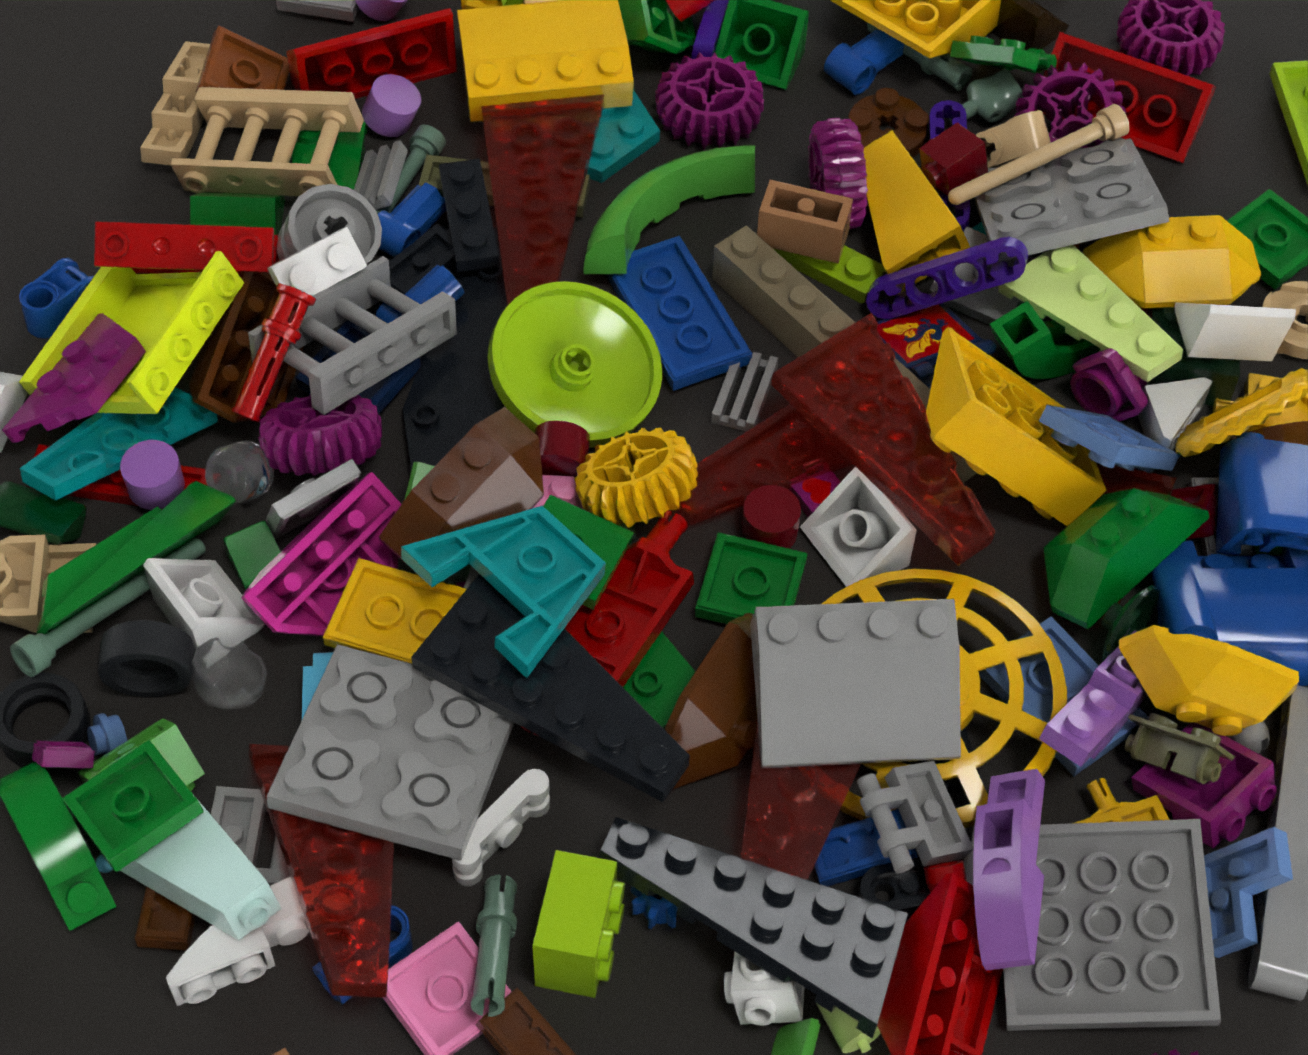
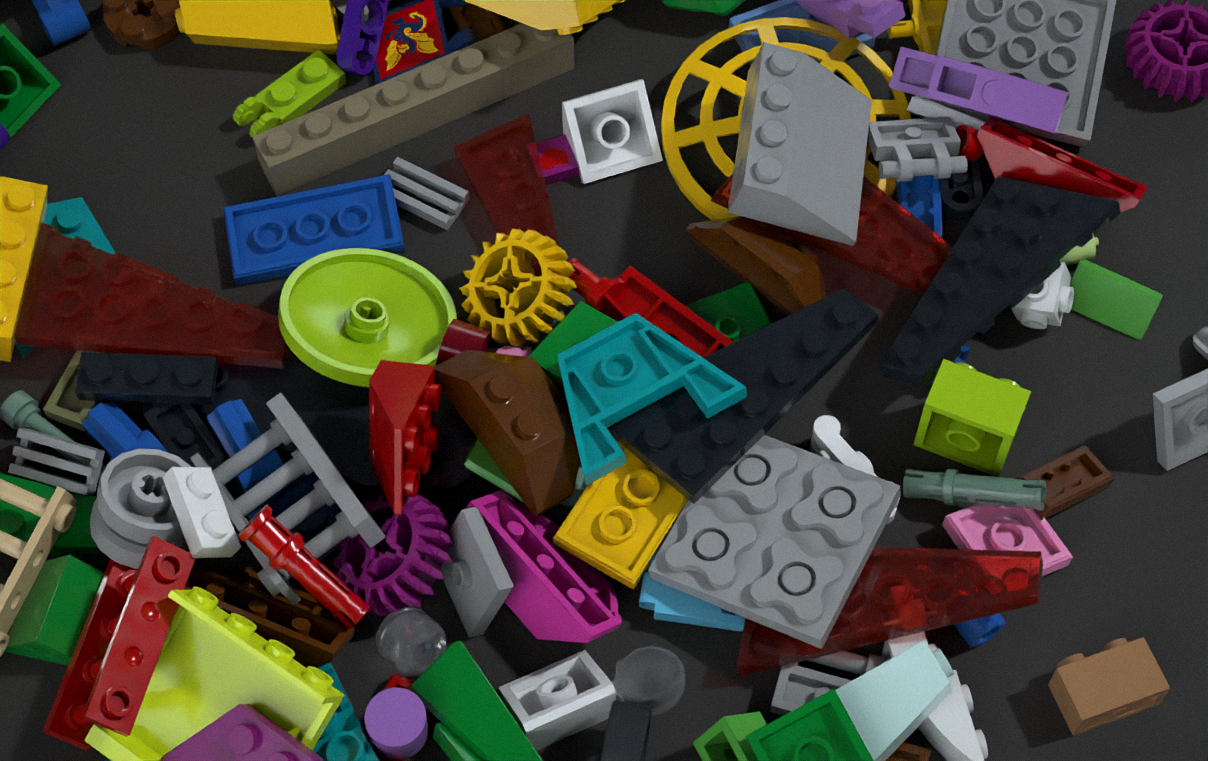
camera: 75 degrees left, 5 degrees up
green slope [223,521,280,590] -> none
bright green brick [583,145,755,274] -> none
magenta gear [655,52,764,150] -> none
green plate [695,532,808,624] -> none
dark red piece [741,485,801,549] -> none
medium nougat brick [757,180,853,264] -> none
clear red wing [771,313,996,566] -> none
magenta gear [808,117,868,230] -> none
none -> red slope [369,360,442,515]

